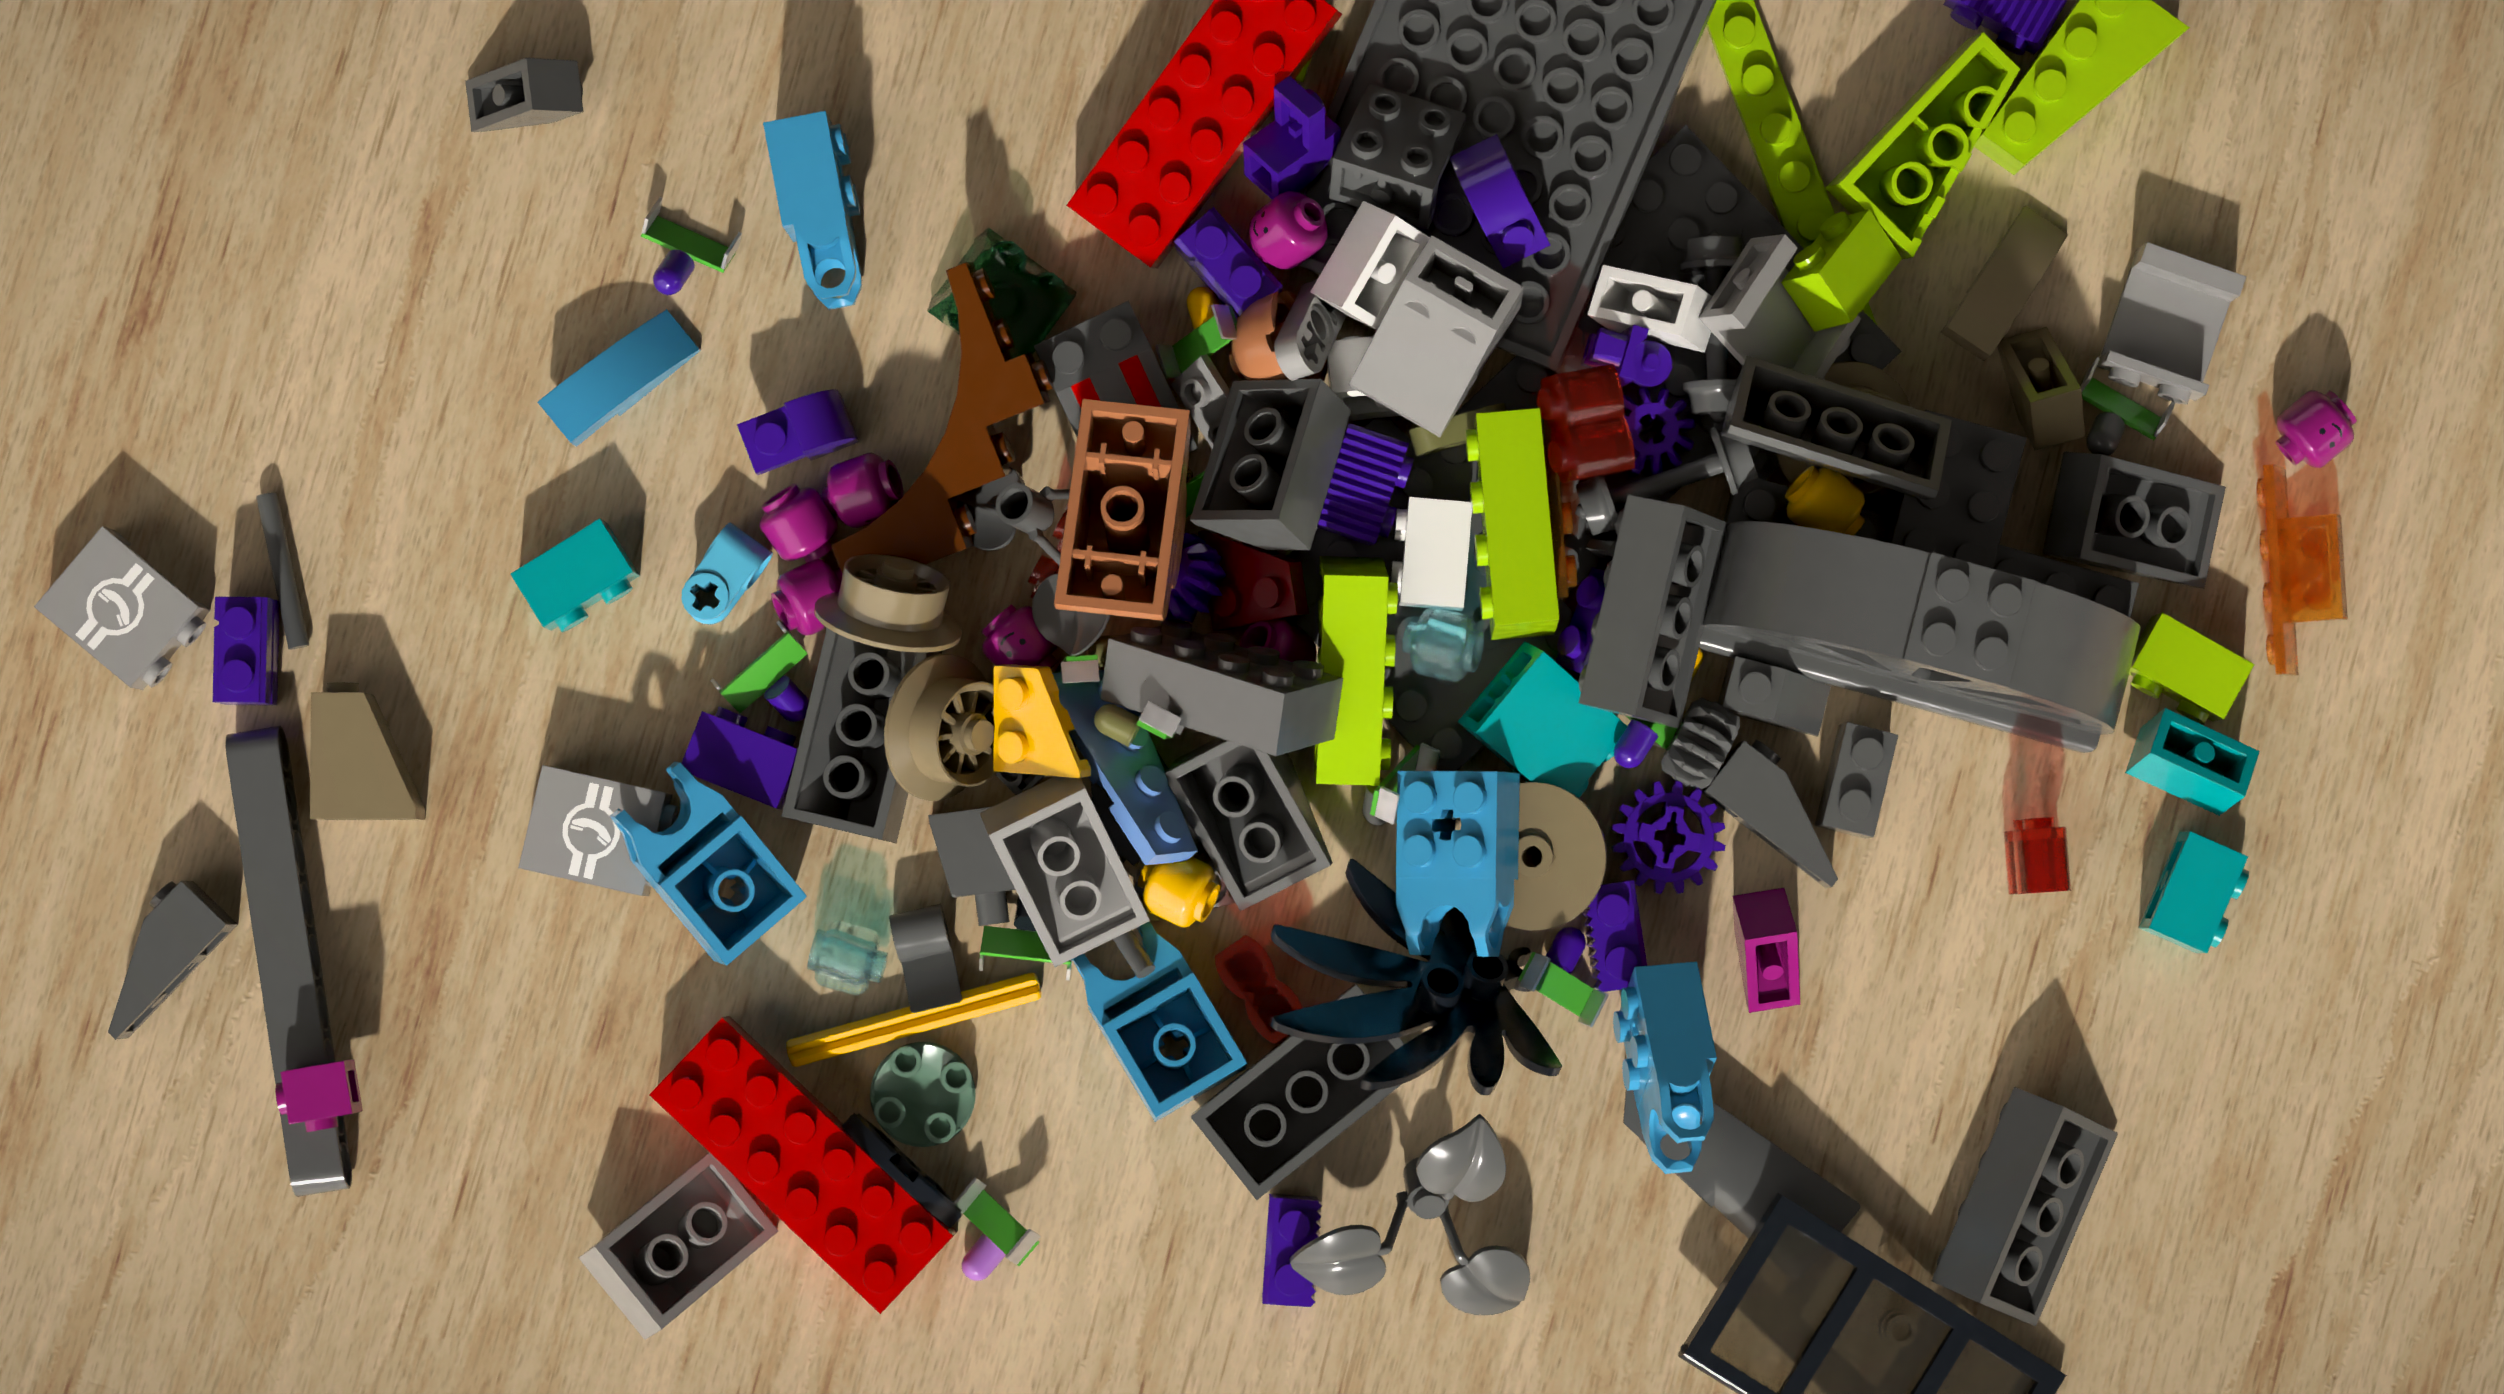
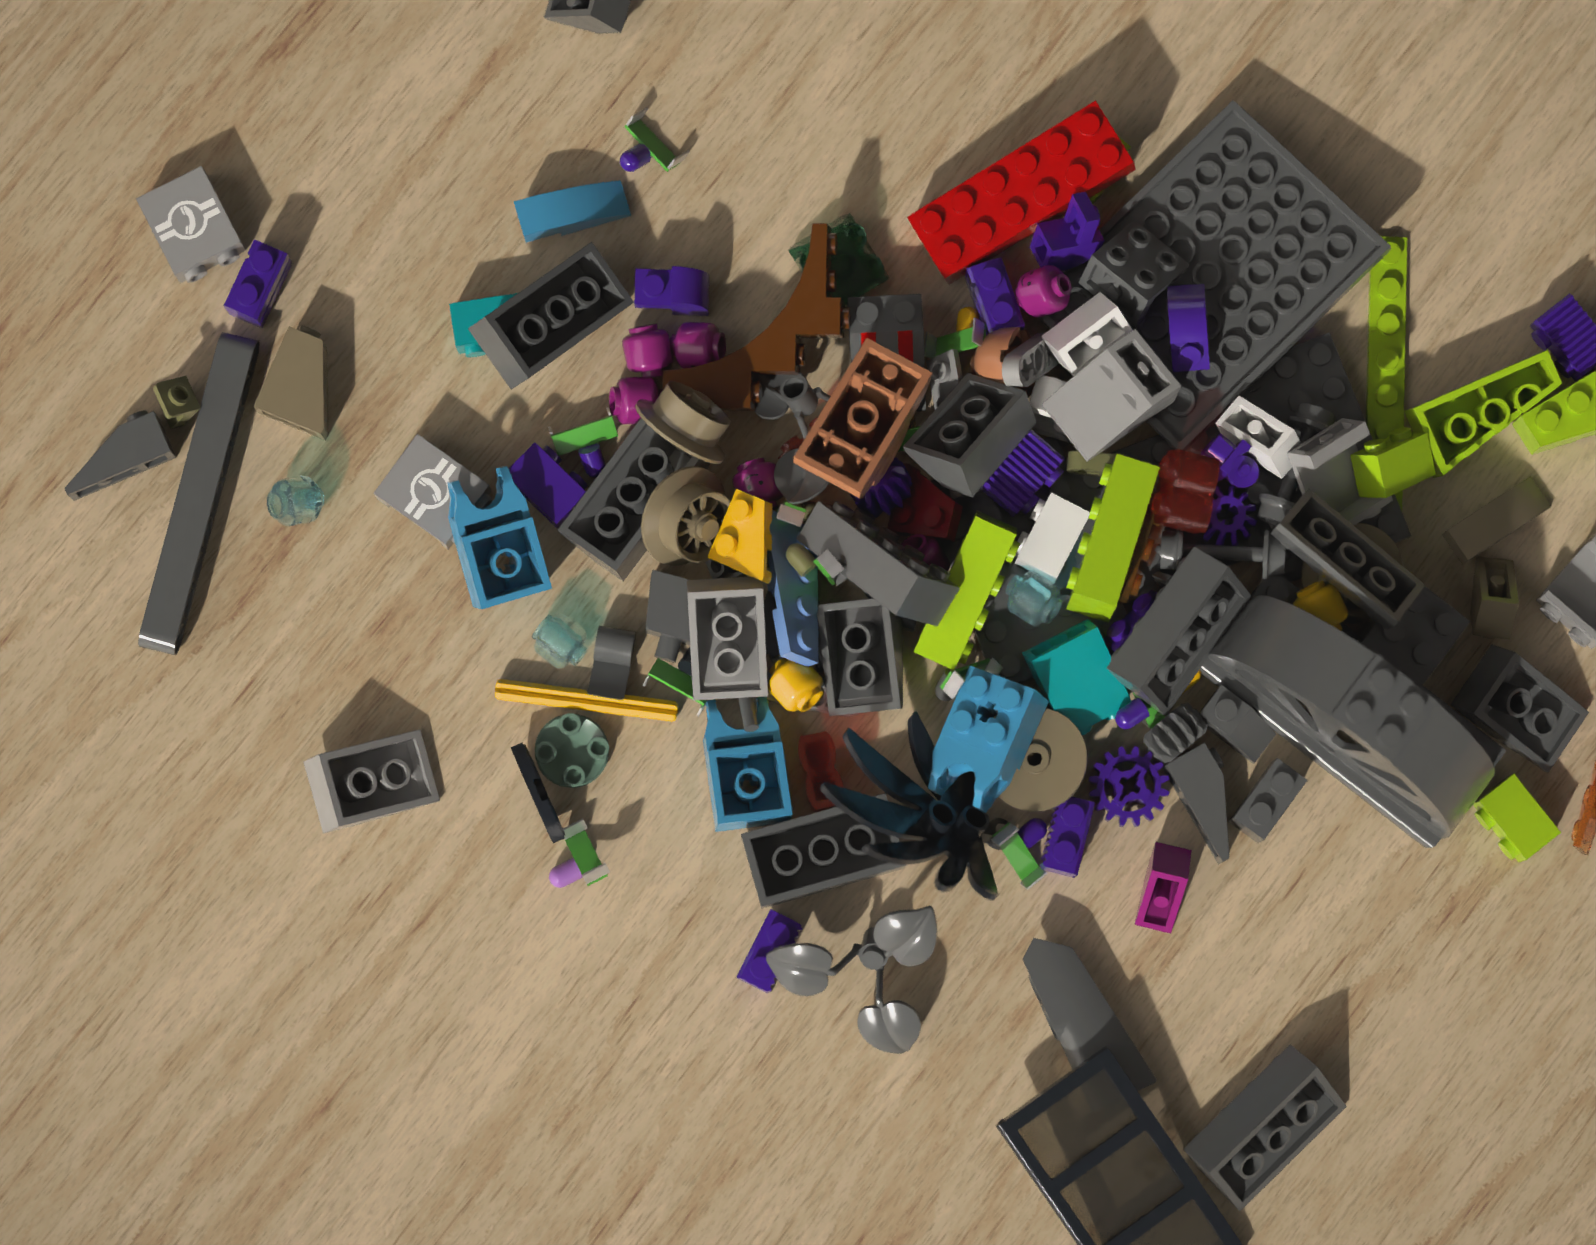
camera: 20 degrees right, 5 degrees down
dark grey bar [256,492,309,650] -> none
magenta brick [275,1059,363,1132] -> none
red brick [649,1016,958,1314] -> none
medium azure piece [681,522,773,625] -> none
dark azure brick [763,111,862,310] -> none
dark azure brick [1613,962,1717,1174] -> none
clear red brick [2003,817,2071,894] -> none
piece [2080,357,2175,456] -> none
teal brick [2125,708,2260,816] -> none
teal brick [2138,831,2249,953] -> none
none -> olive bracket [153,376,201,429]
none -> clear light blue head [267,476,324,526]
none -> dark grey brick [468,242,634,389]

